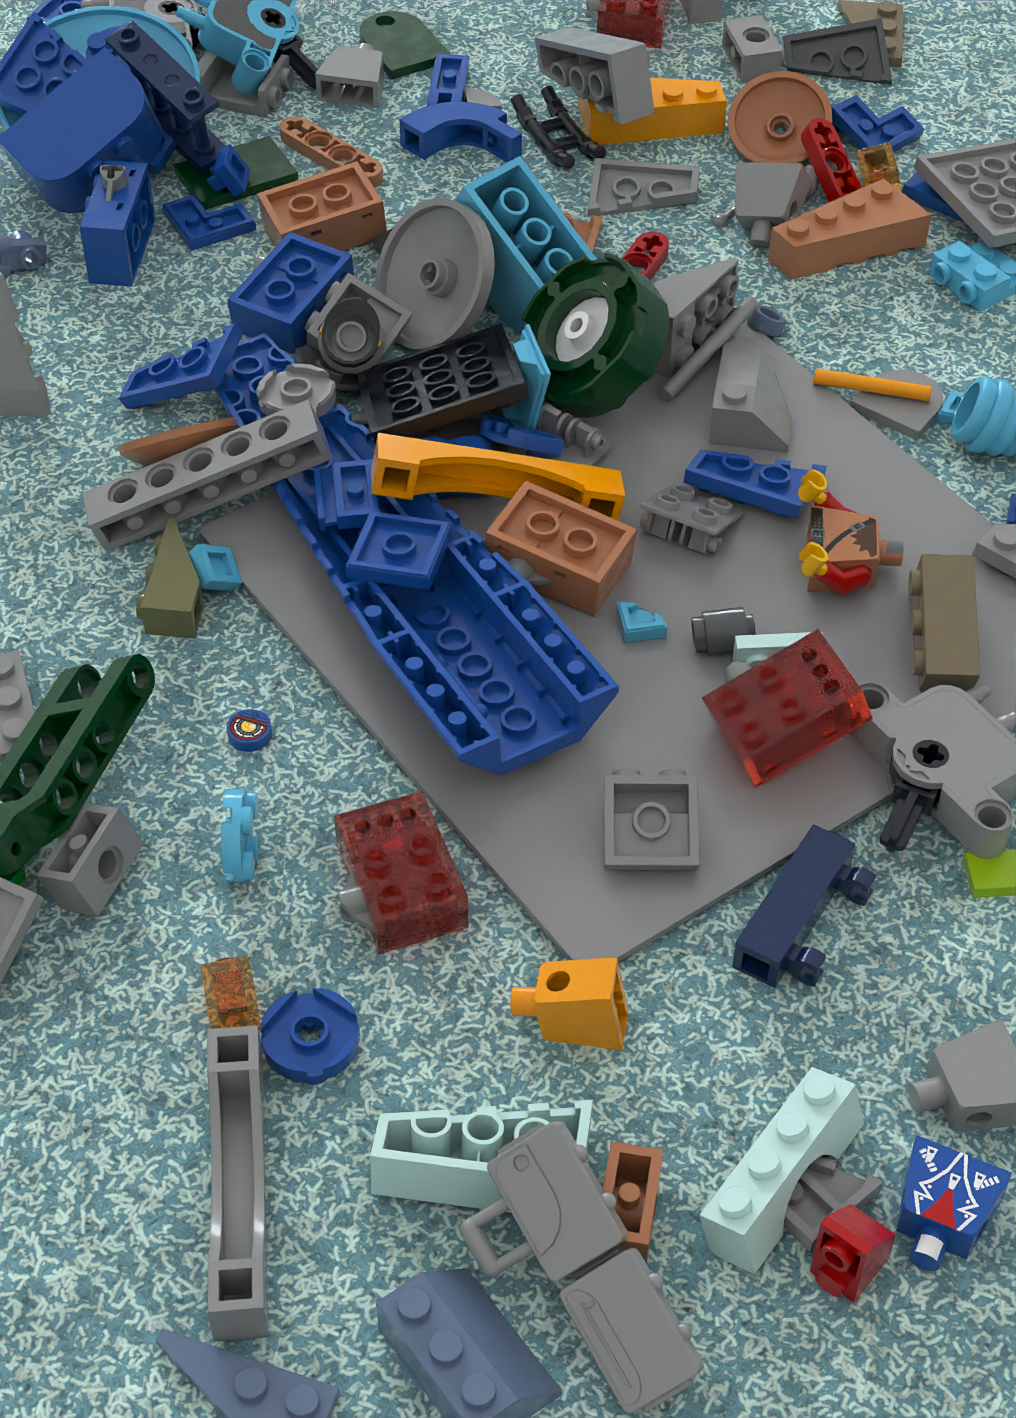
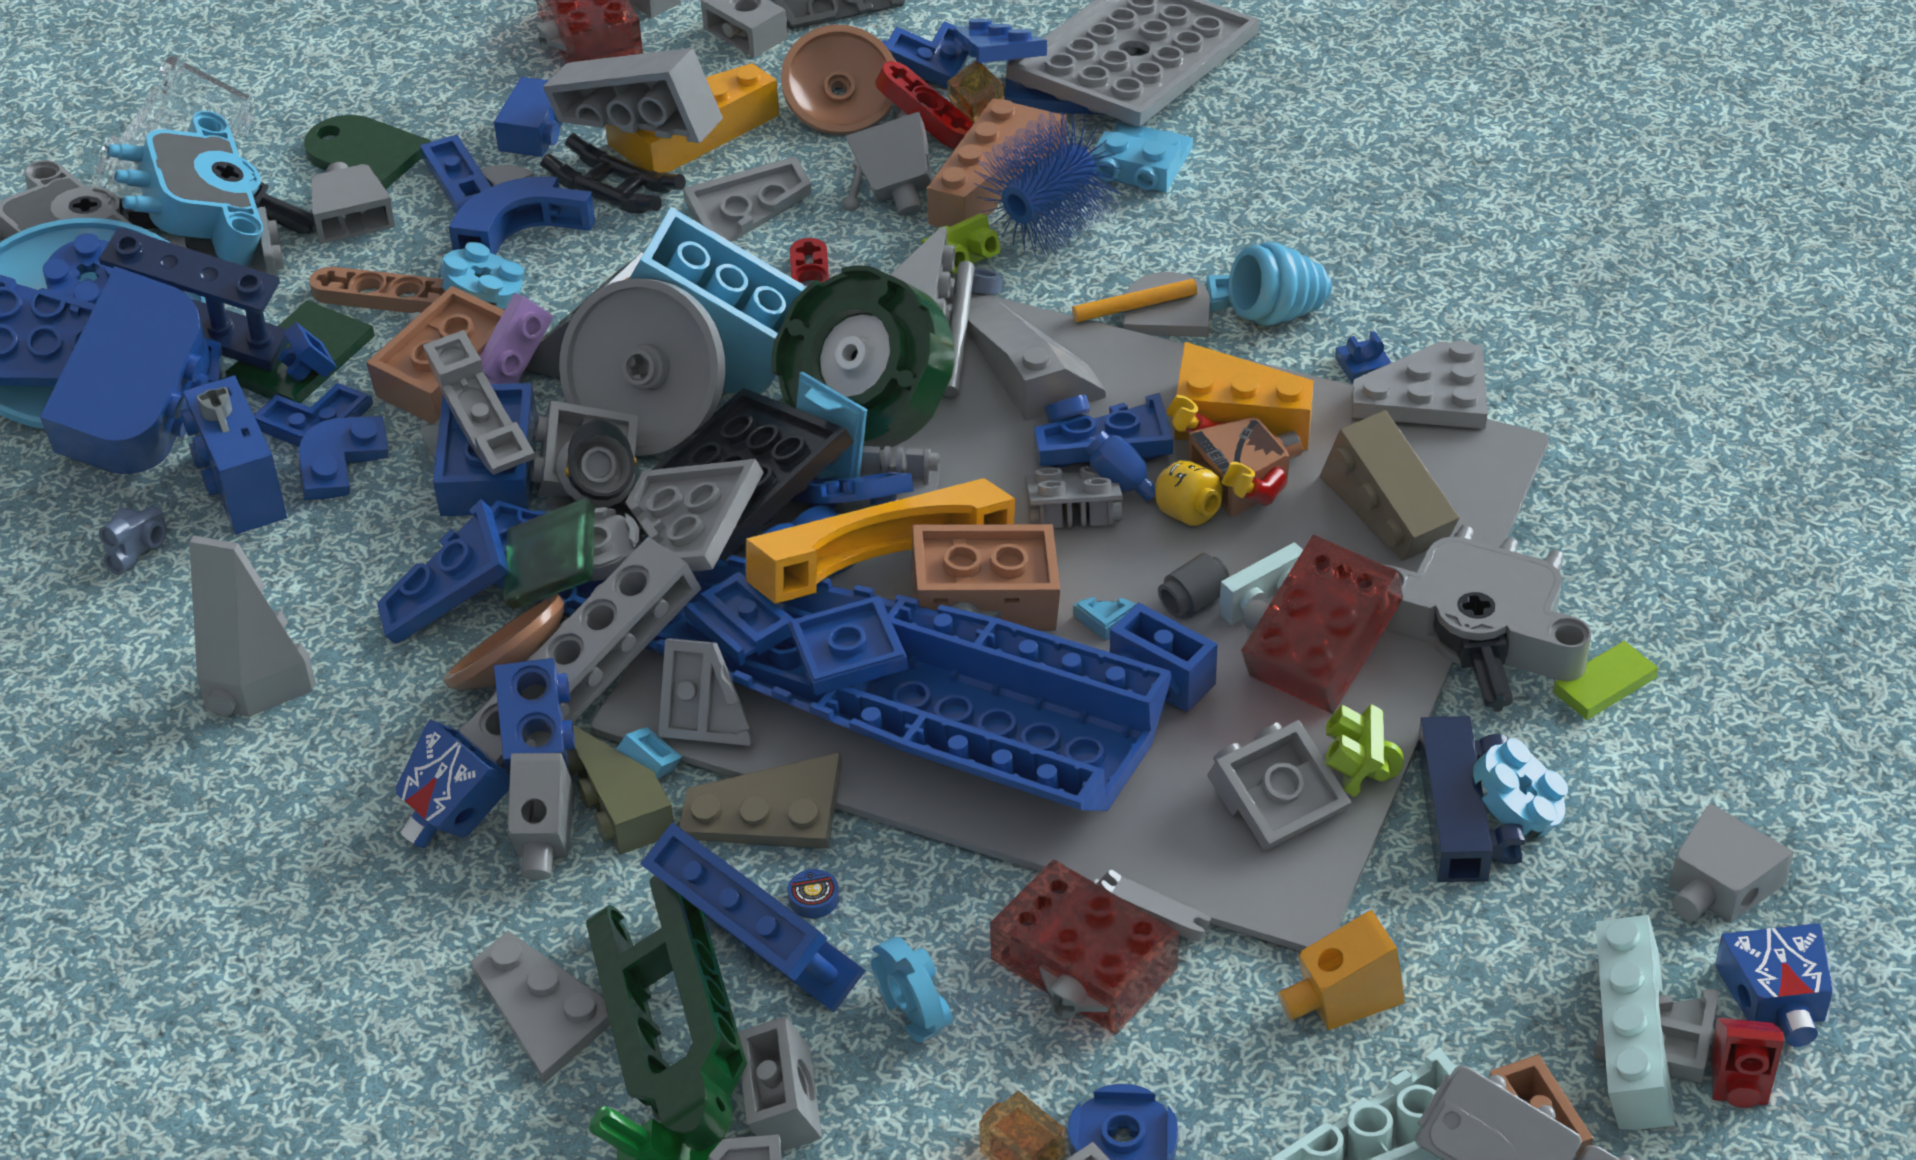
camera: 30 degrees left, 5 degrees down
none -> blue plate [298,416,389,500]
none -> blue torso [396,719,510,848]
none -> light grey slope [423,330,535,475]
none -> medium azure plate [438,242,524,309]
none -> lavender plate [479,293,554,384]
none -> blue brick [494,77,563,157]
none -> blue brick [494,658,576,773]
none -> tile [503,498,595,610]
none -> light grey torso [508,753,575,880]
none -> light grey plate [626,459,764,571]
none -> blue fence [640,822,866,1013]
none -> light grey wing [658,638,754,746]
none -> dark tan wing [679,752,842,848]
none -> lime hips [921,213,1001,274]
none -> blue wing [954,18,1047,63]
none -> blue piece [974,108,1124,258]
none -> blue tile [1044,394,1091,423]
none -> light grey piece [1083,870,1211,941]
none -> blue plant [1085,430,1155,502]
none -> blue brick [1110,602,1218,712]
none -> yellow head [1155,460,1223,526]
none -> light orange wedge [1174,342,1314,450]
none -> lime hips [1325,704,1403,797]
none -> medium azure plate [1473,738,1568,837]

